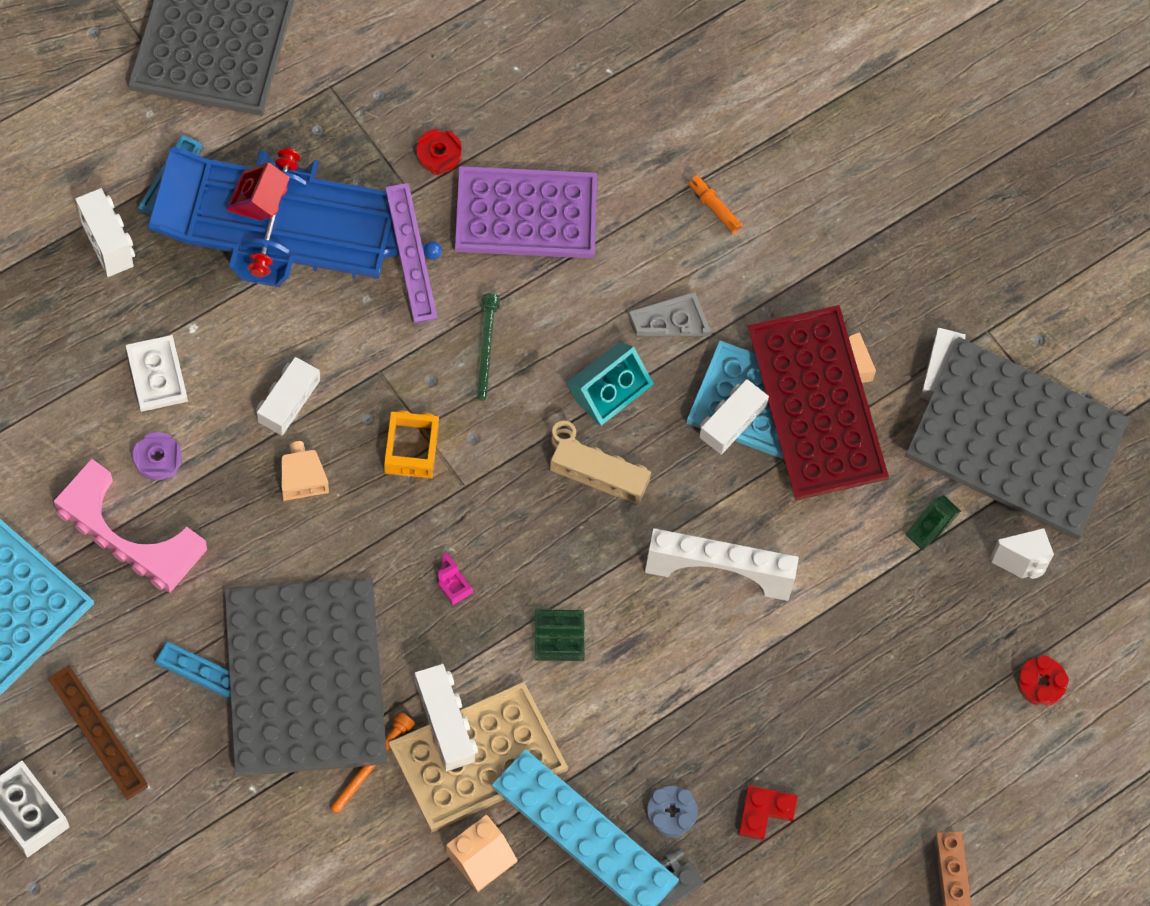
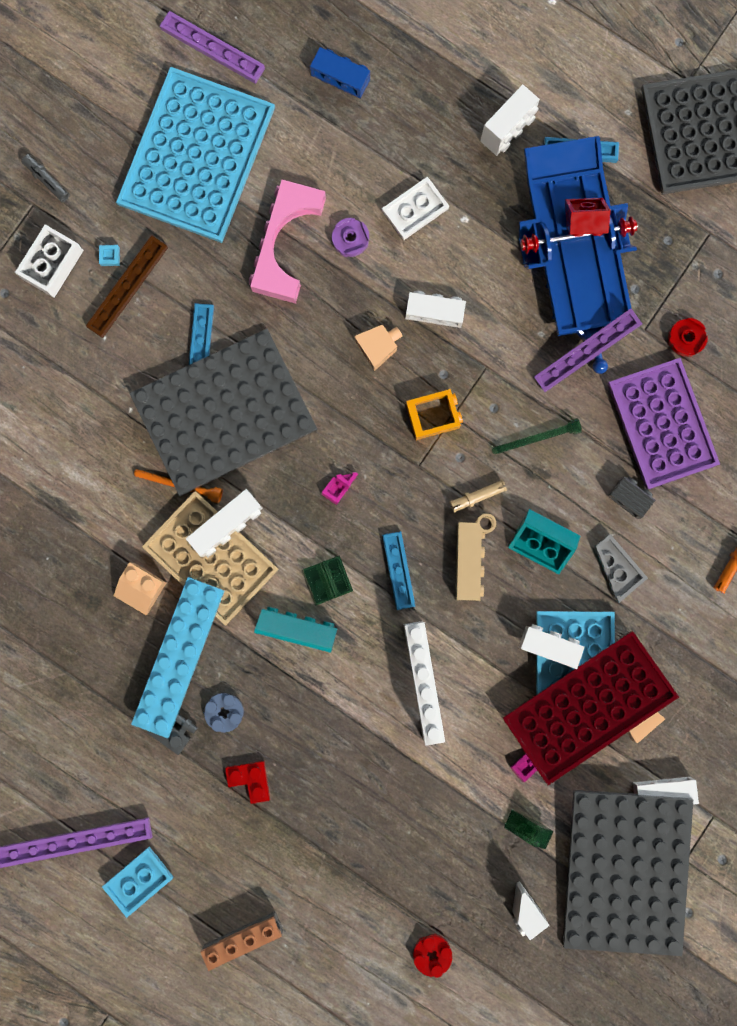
camera: 75 degrees right, 20 degrees up
none -> medium azure plate [99,245,120,266]
none -> teal slope [254,607,338,653]
none -> dark azure tile [382,531,416,610]
none -> tan pin [449,480,507,513]
none -> dark pink slope [510,754,537,782]
none -> dark grey brick [608,477,656,519]

